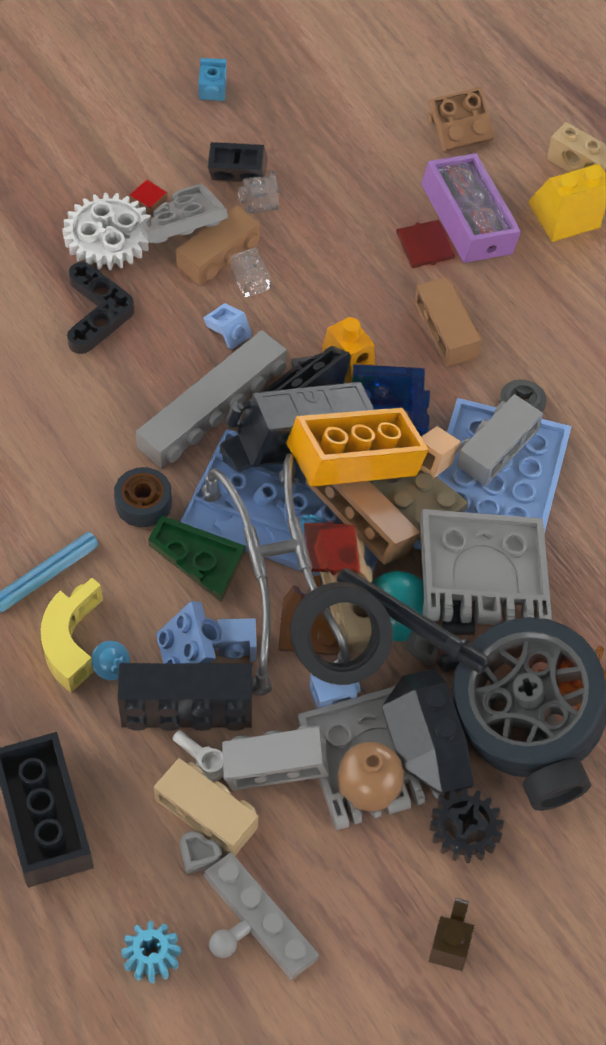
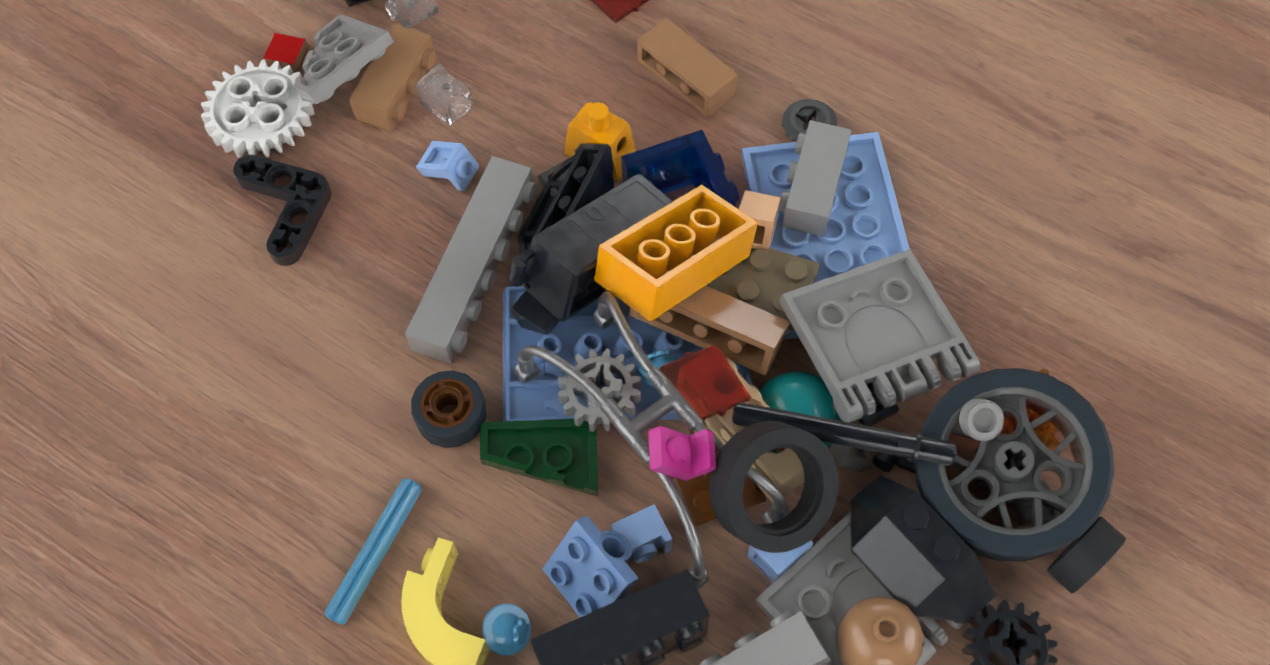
camera: 20 degrees left, 5 degrees up
none -> light grey gear [558,349,641,432]
none -> dark pink bracket [648,426,716,481]
none -> light grey tile [959,398,1004,441]

